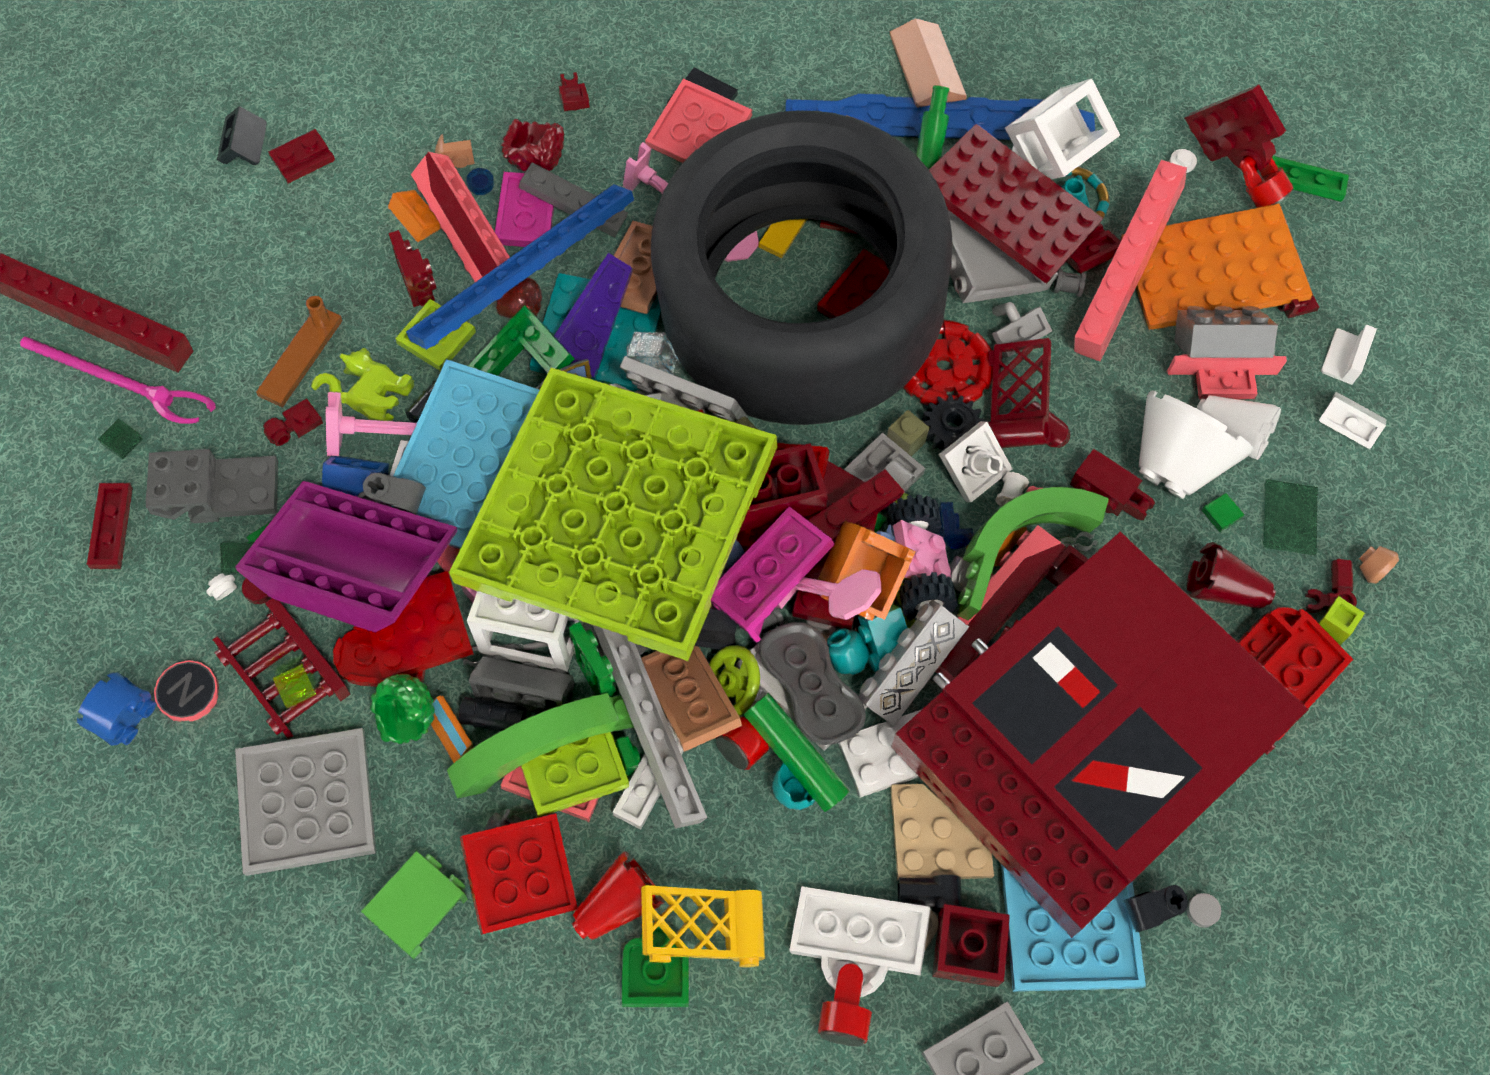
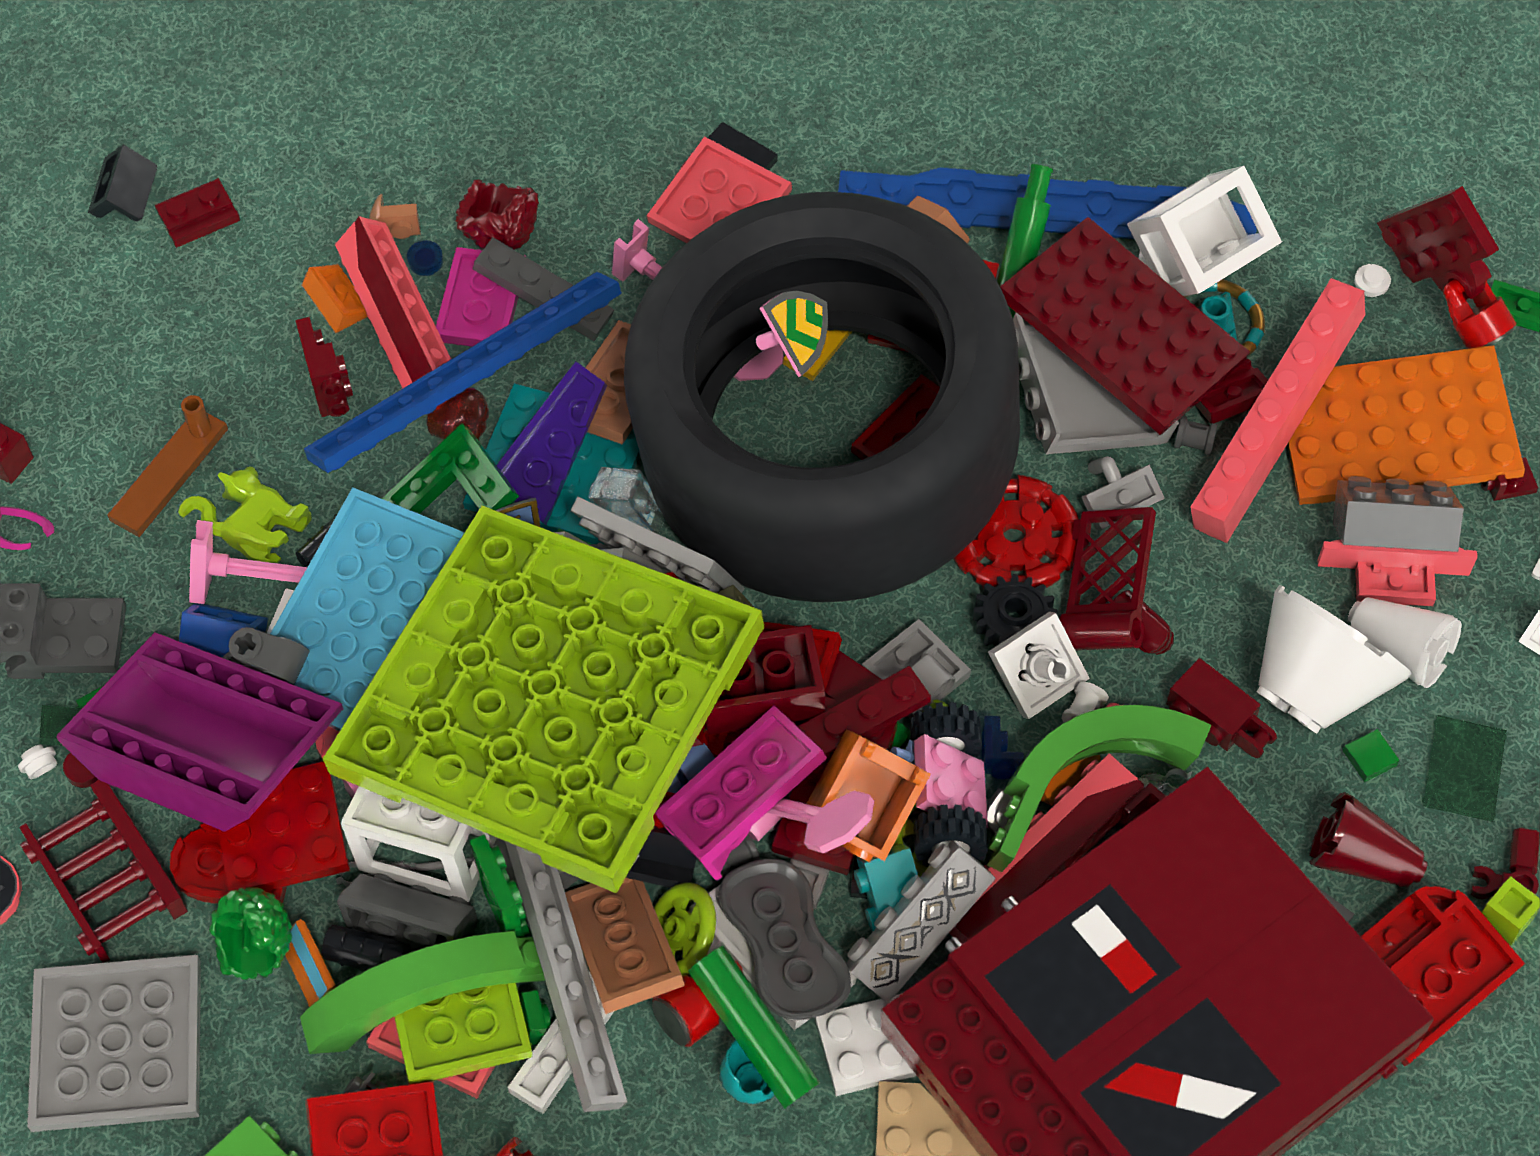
camera: 10 degrees right, 5 degrees down
dark red plate [263,398,323,446] -> none
clear neon green plate [273,664,317,708] -> none
lime plate [395,299,476,371] -> none
dark red plate [559,72,590,111] -> none
teal head [827,628,870,675] -> none
olive brick [887,410,929,457] -> none
nougat slope [890,18,967,107] -> none
none -> shield [756,291,828,377]

